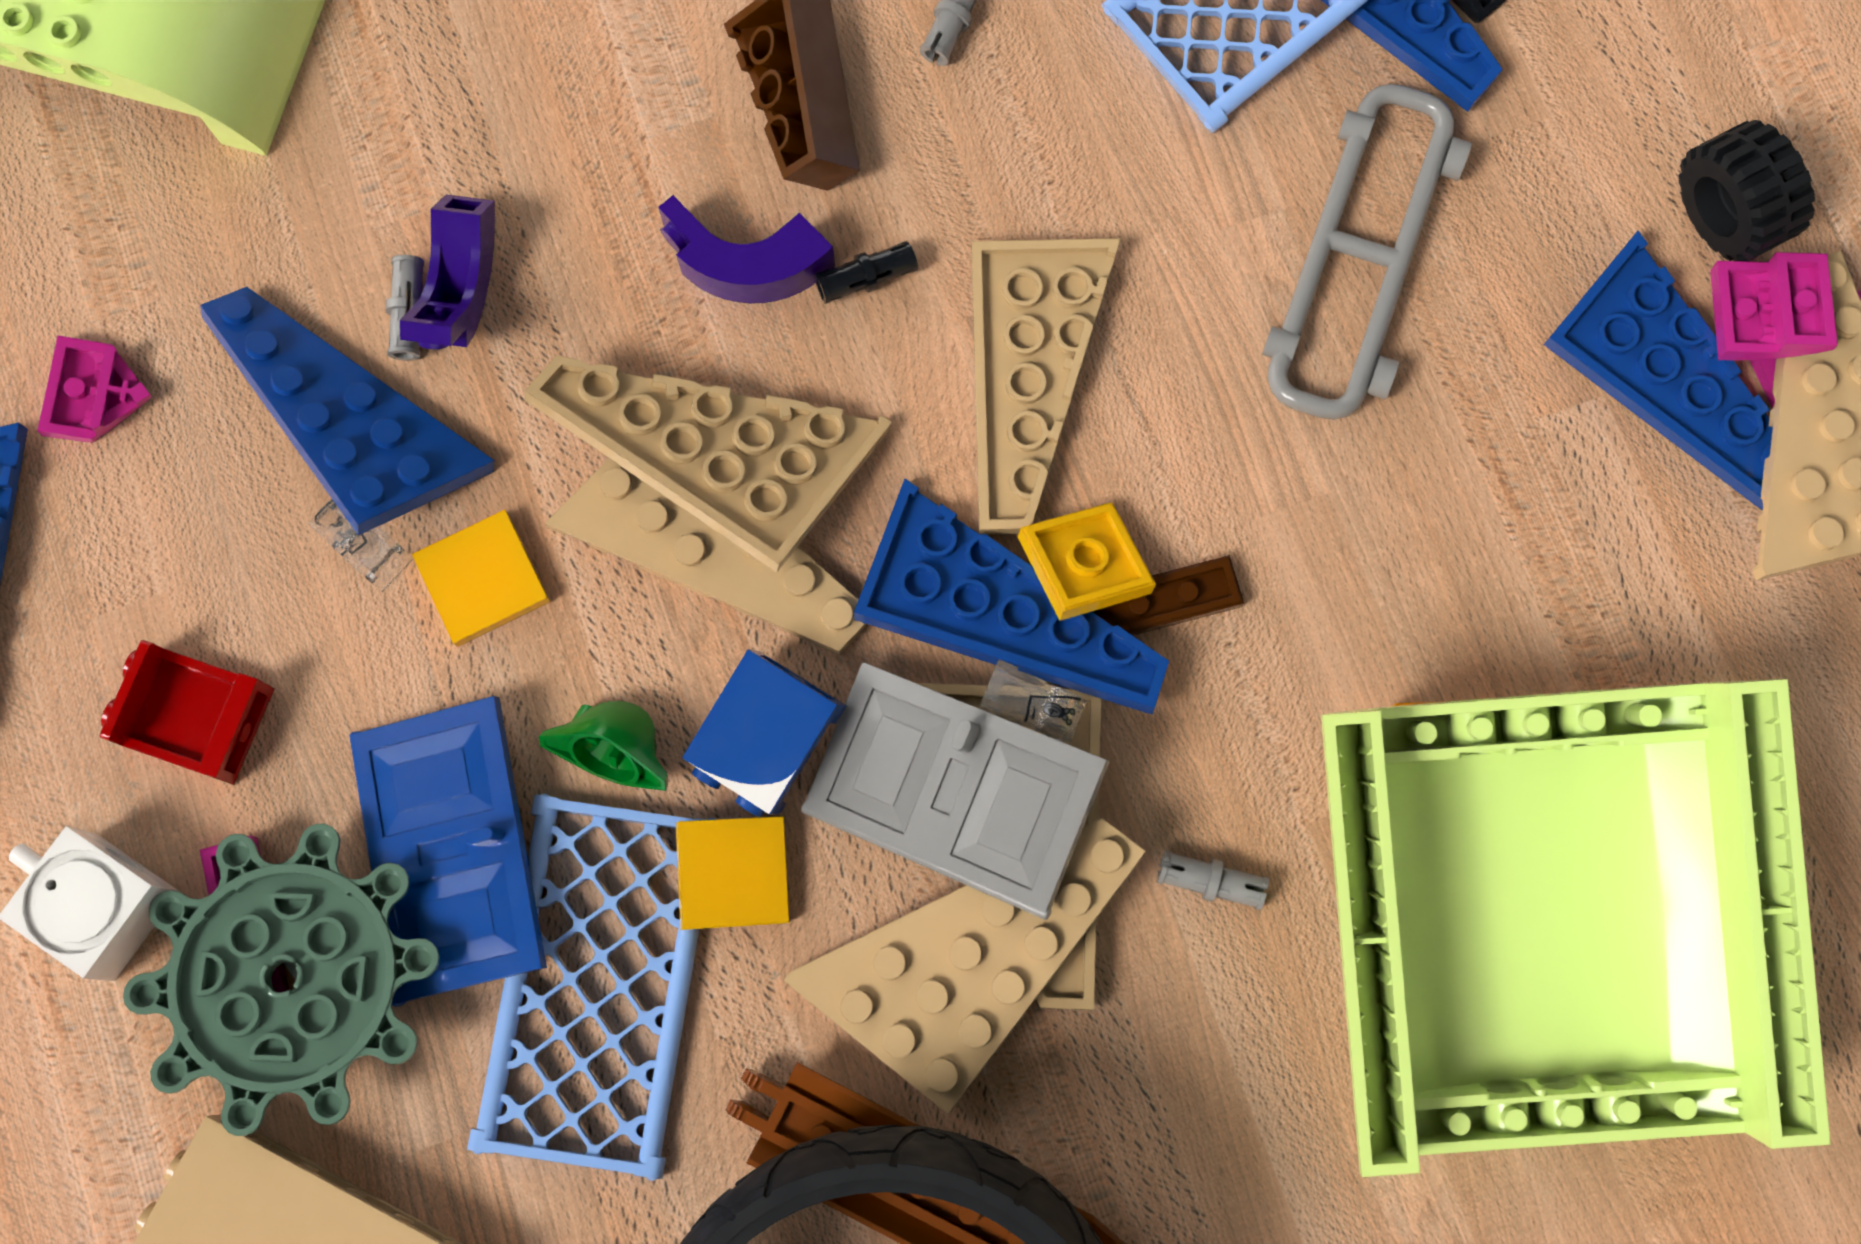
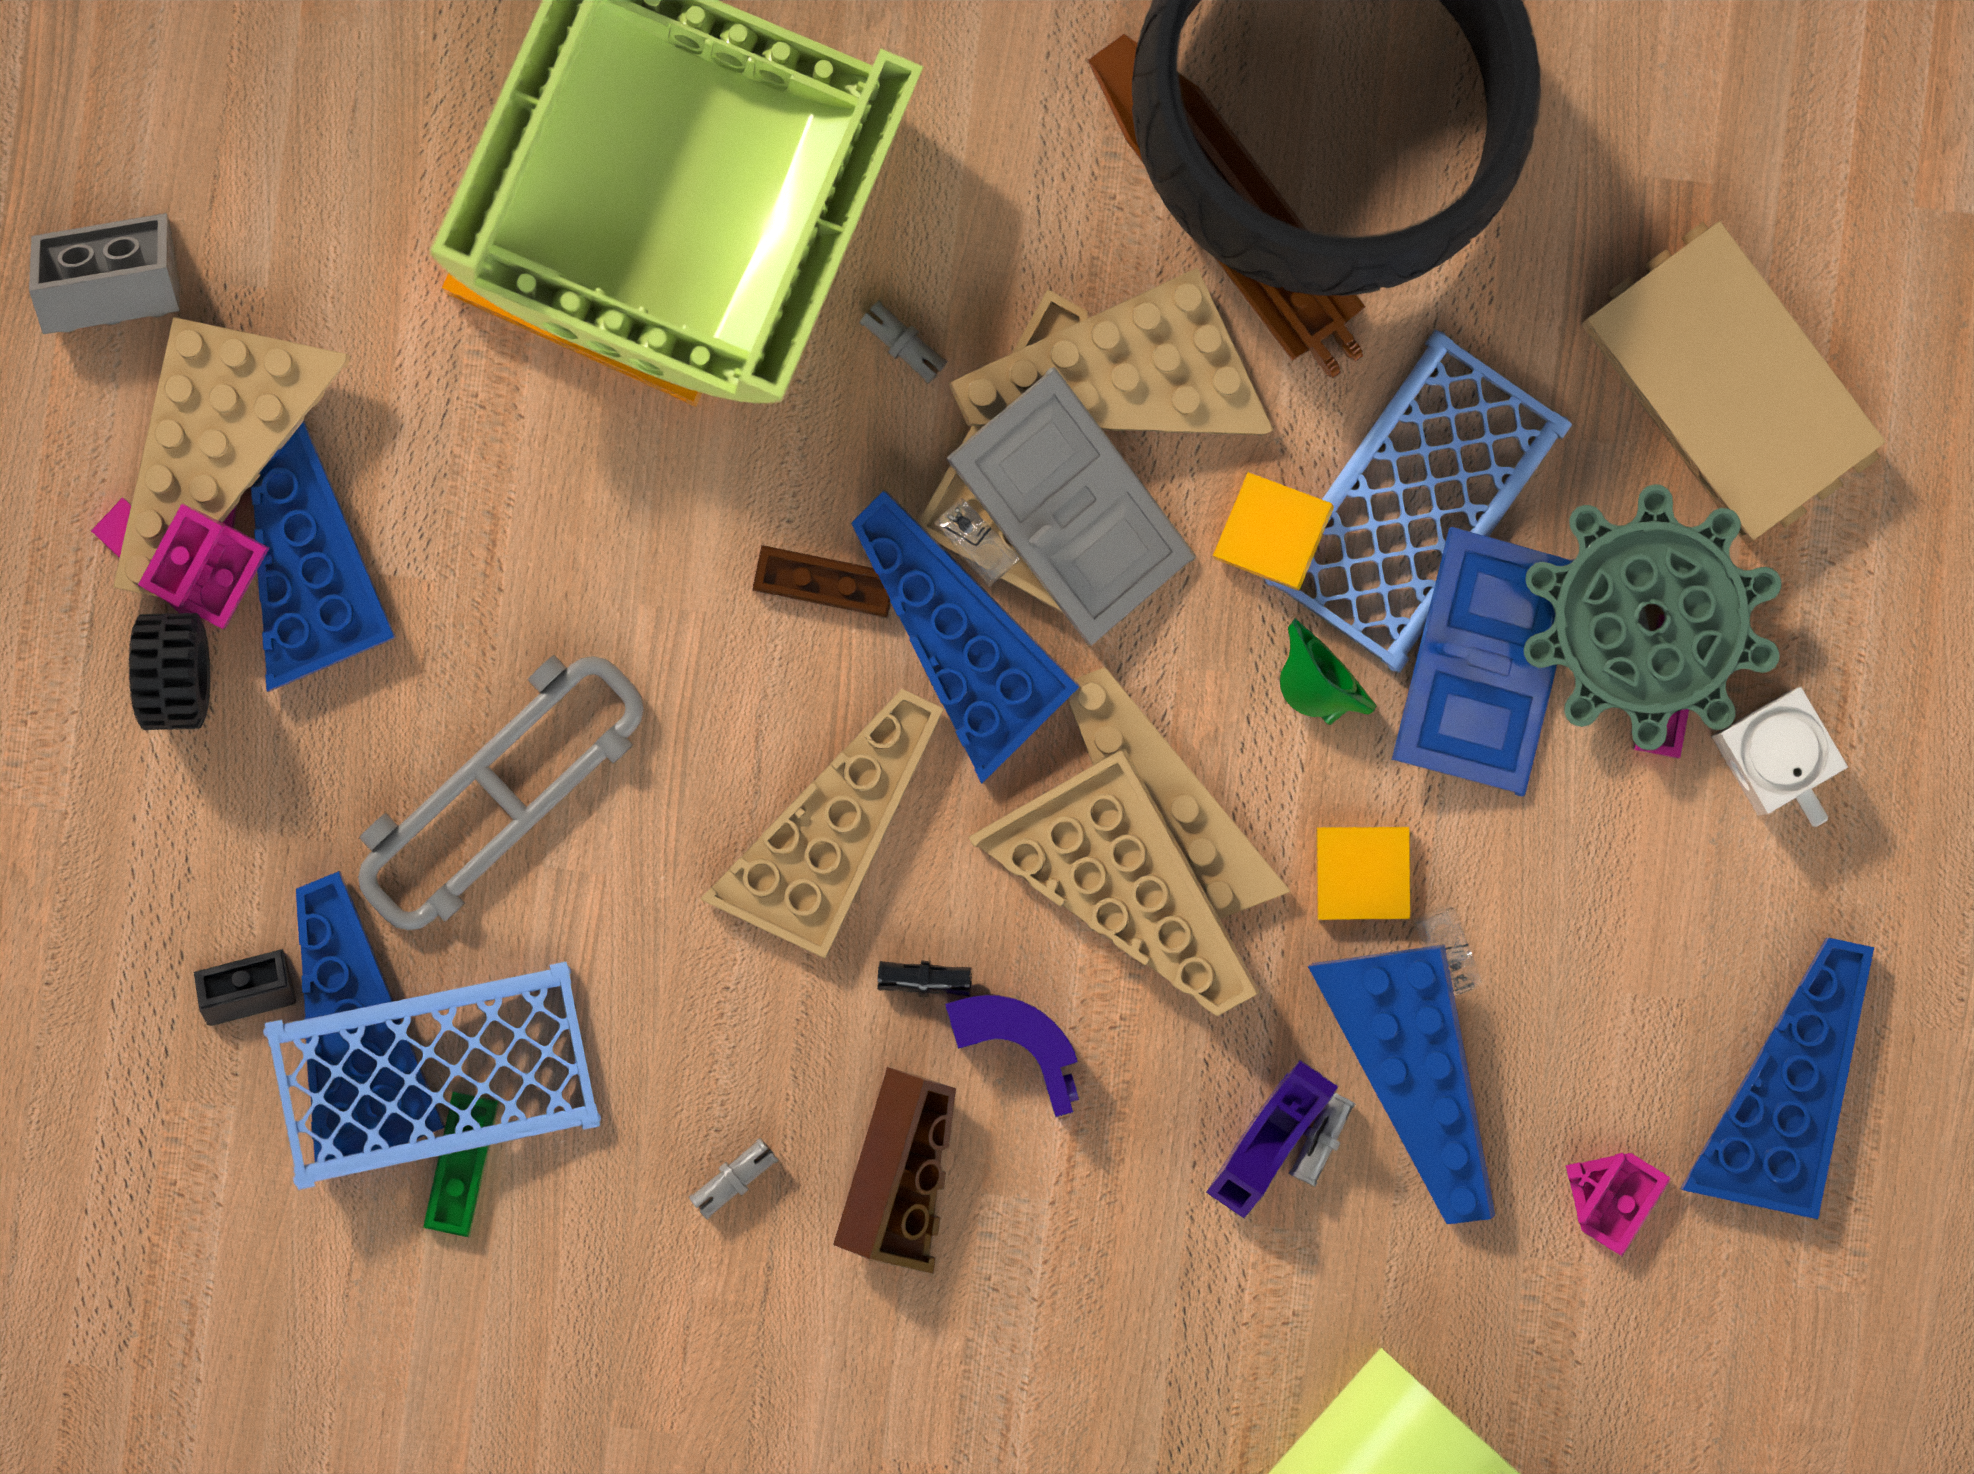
camera: 155 degrees left, 10 degrees up
red panel [100,640,275,785] -> none
blue panel [682,649,847,817] -> none
yellow tile [1018,502,1156,621] -> none

